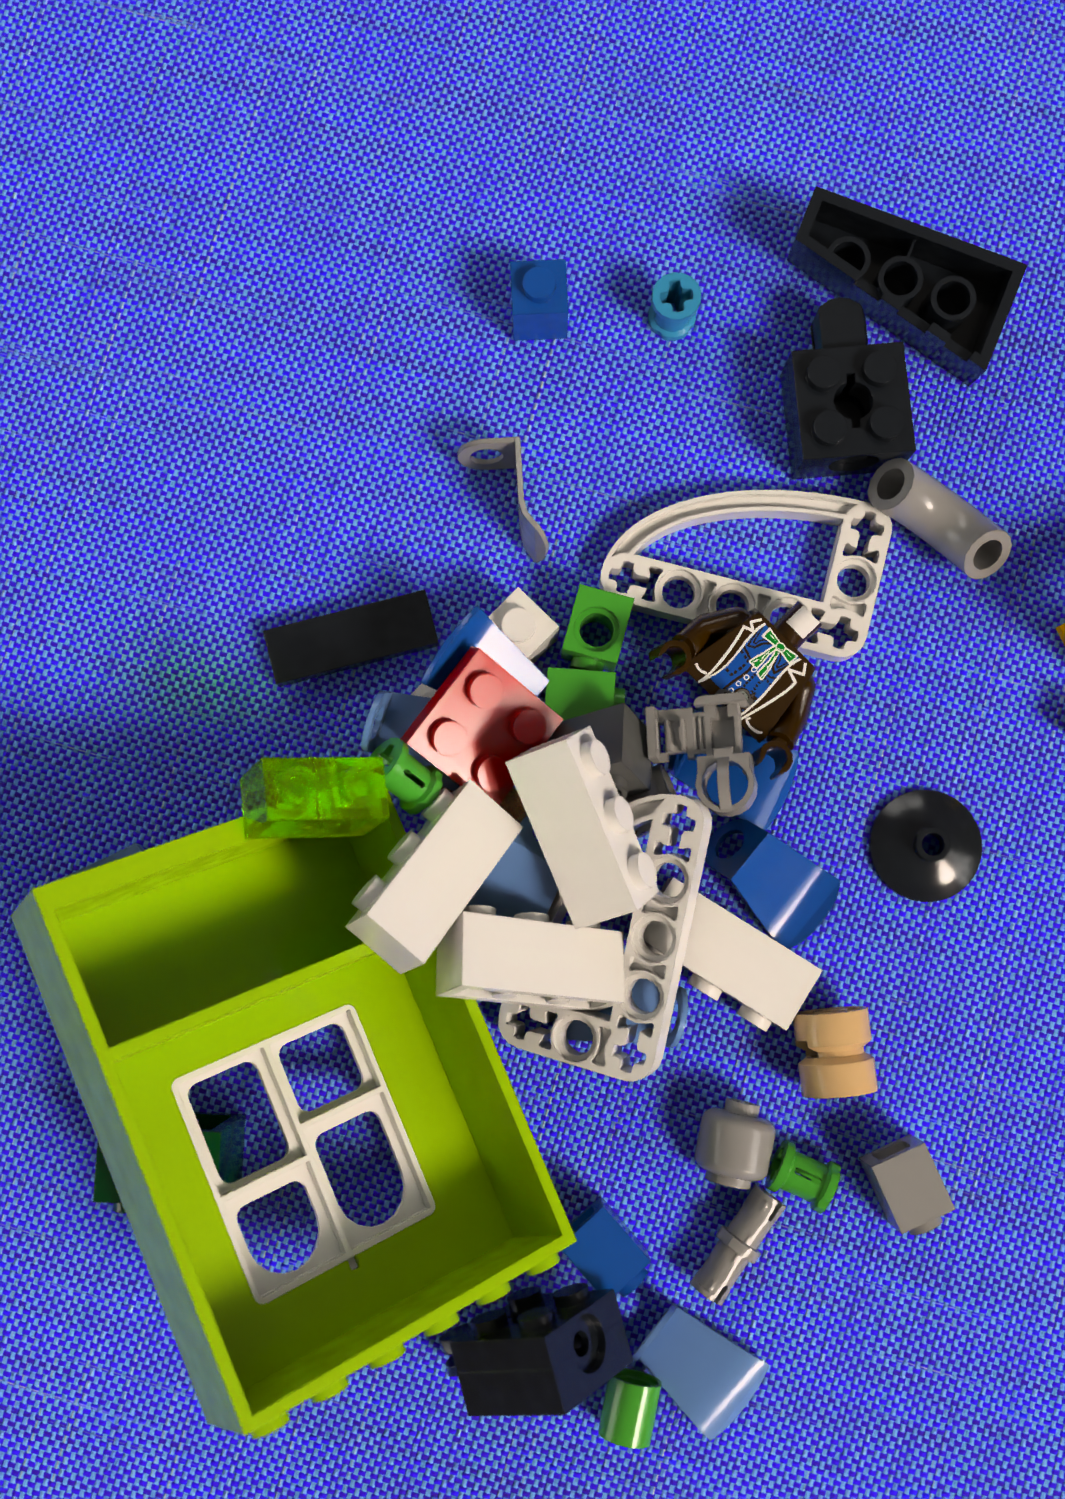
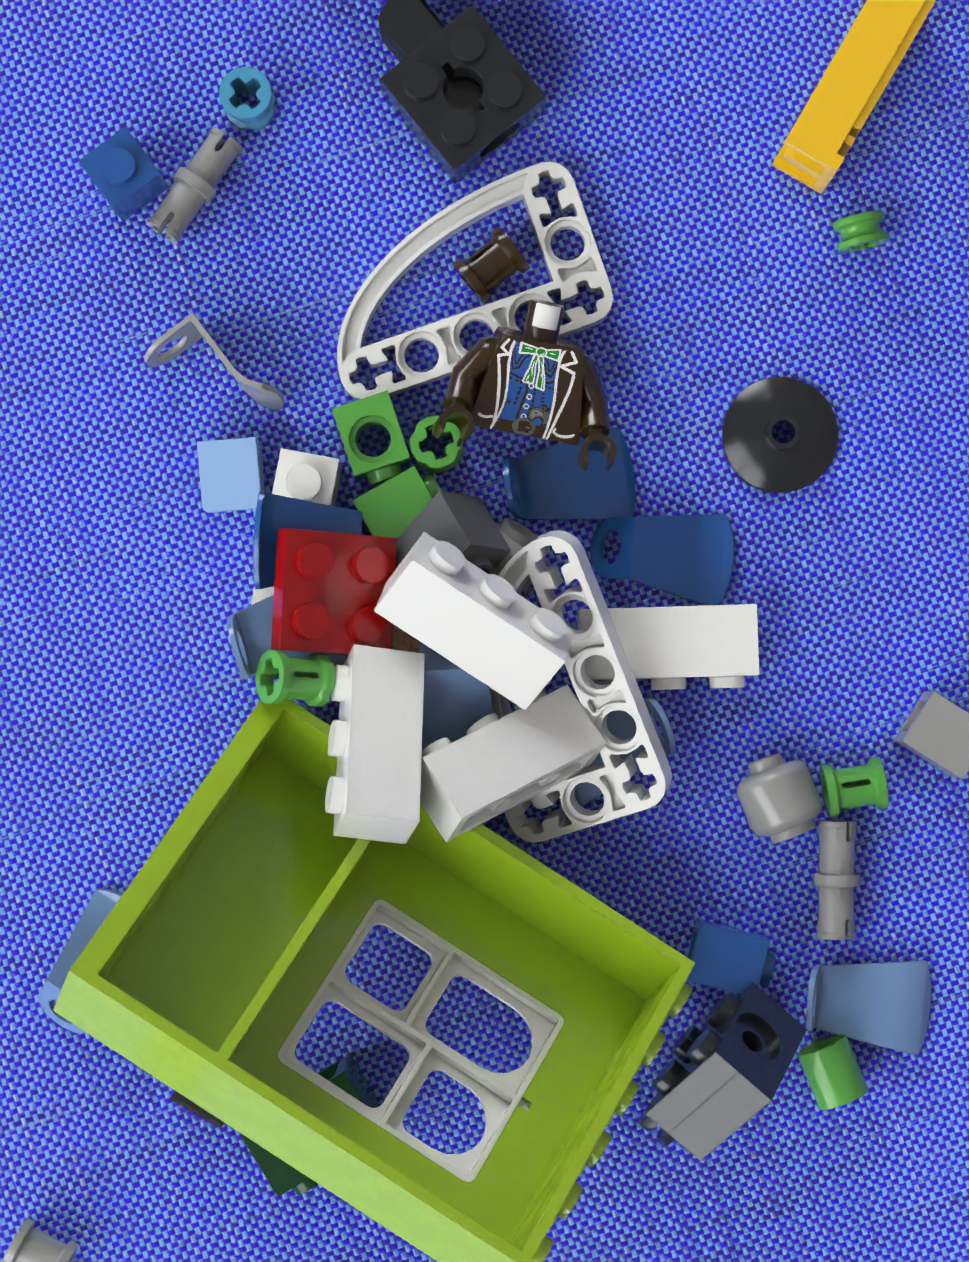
camera: 35 degrees left, 5 degrees up
clear neon green brick [240,757,390,839] -> none
black tile [263,590,440,687] -> none
light grey piece [645,692,758,817] -> none
tan wheel [793,1006,878,1098] -> none
light grey cylinder [868,458,1012,579] -> none
none -> light grey pin [147,127,243,244]
none -> light blue panel [197,437,265,513]
none -> bright green bush [410,415,463,473]
none -> dark brown bush [453,227,530,304]

